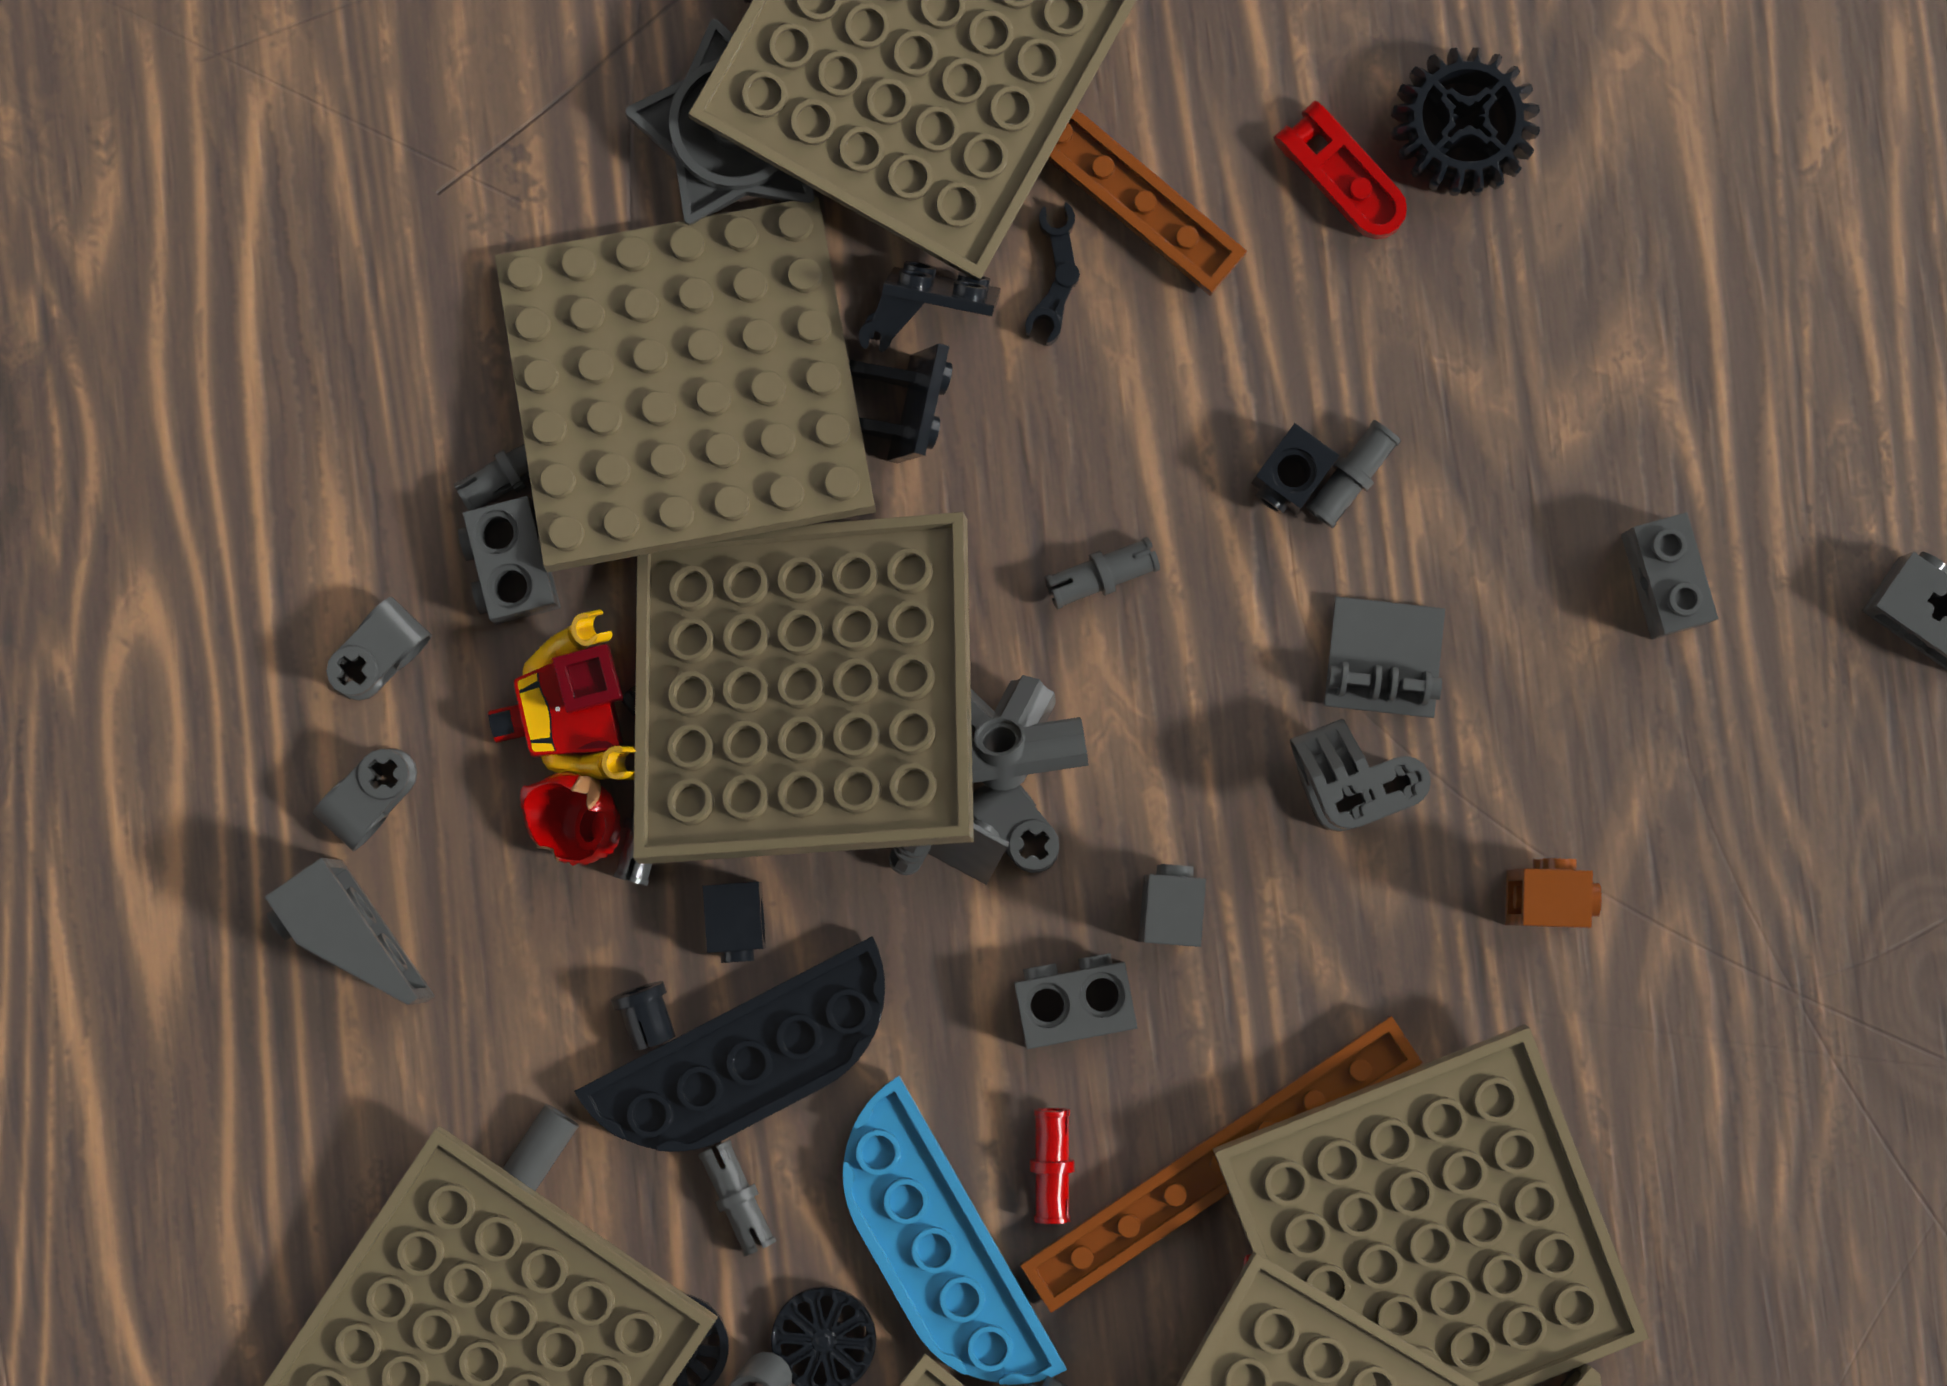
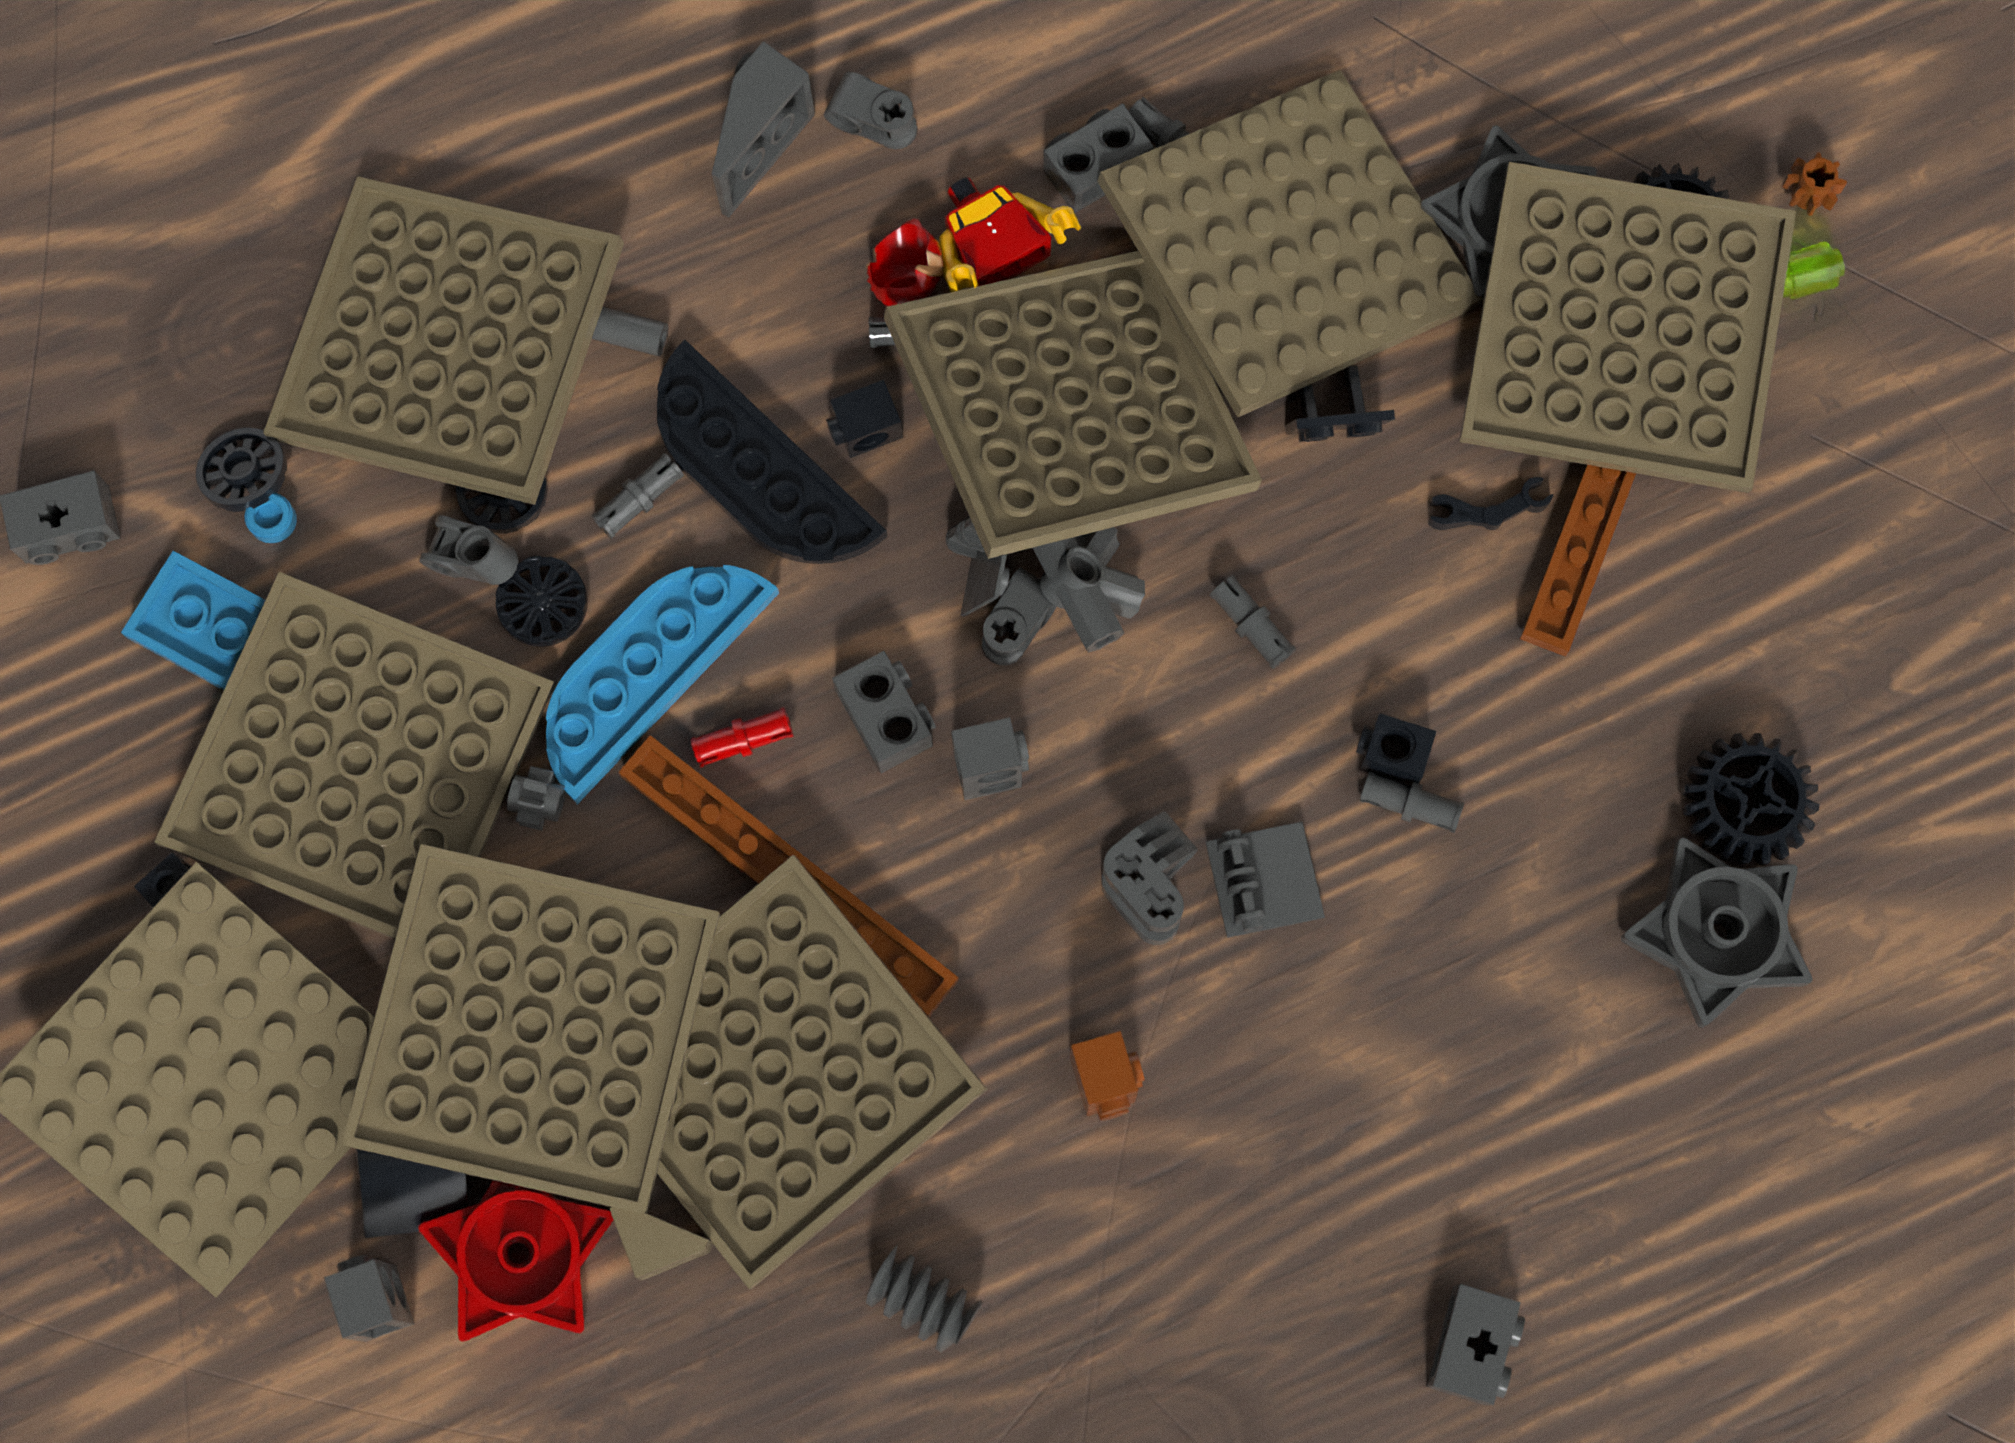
camera: 75 degrees right, 10 degrees down
dark grey piece [326,597,432,701] -> none
dark red plate [552,643,623,713] -> none
black bush [610,981,676,1051] -> none
black plate [859,261,1001,352] -> none
red plate [1273,101,1407,240] -> none
dark grey brick [1621,512,1719,640] -> none
none -> dark grey piece [866,1245,984,1353]
none -> dark grey plate [1621,838,1813,1028]

